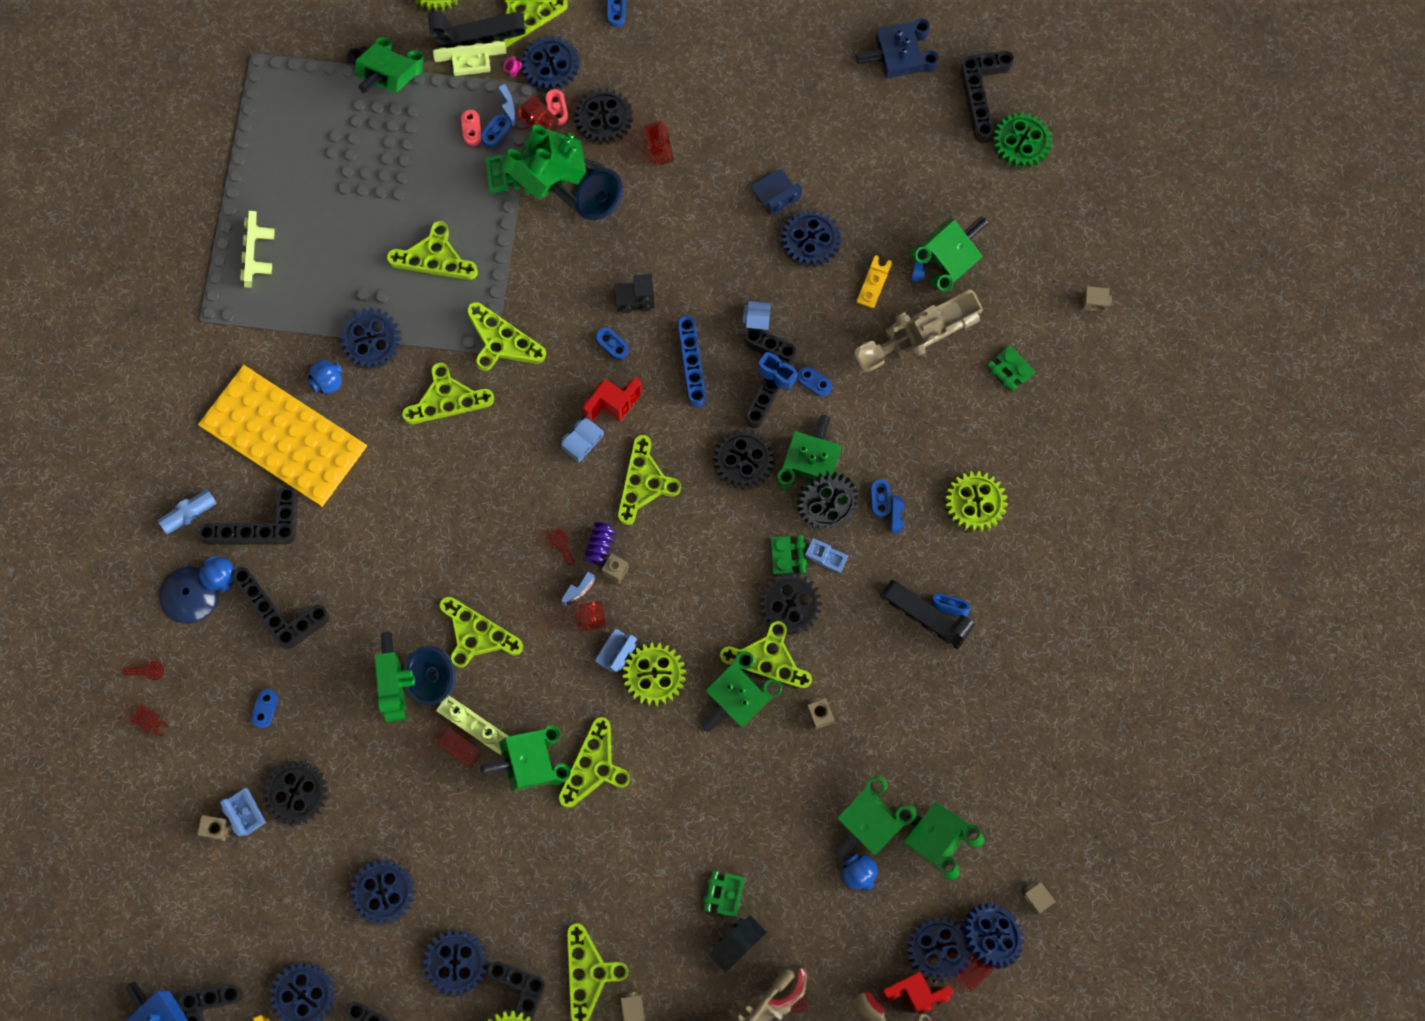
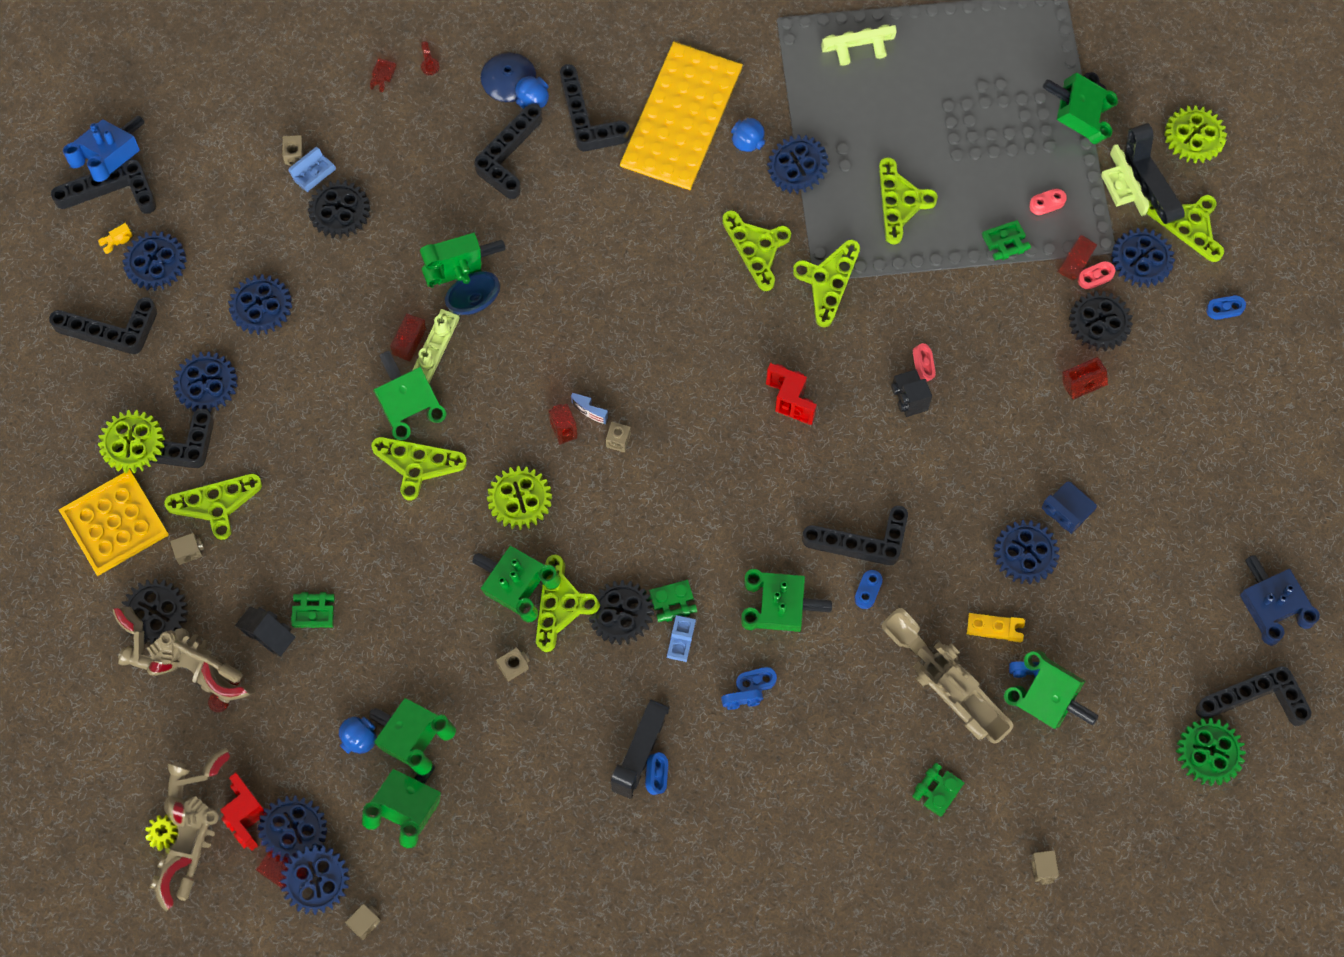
camera: 80 degrees right, 5 degrees down
medium blue piece [158,489,217,535] -> none
blue plate [251,689,278,728] -> none
lime beam [440,597,523,668] -> none
blue plate [481,114,511,147] -> none
medium blue slope [499,84,516,127] -> none
green piece [500,144,577,207] -> none
dark pink plate [503,56,522,78] -> none
green piece [525,125,605,184] -> none
clear red plate [549,529,575,565] -> none
medium blue brick [561,417,604,462] -> none
dark blue dish [575,168,623,221] -> none
dark purple piece [583,522,616,565] -> none
medium blue bracket [595,629,637,672] -> none
blue plate [596,328,629,360] -> none
lime beam [618,435,681,525] -> none
blue beam [678,316,705,408] -> none
black gear [713,428,775,490] -> none
medium blue brick [743,301,771,330] -> none
blue brick [758,352,797,391] -> none
black gear [796,471,859,530] -> none
lime gear [945,471,1008,533] -> none
none -> coral plate [913,343,936,382]

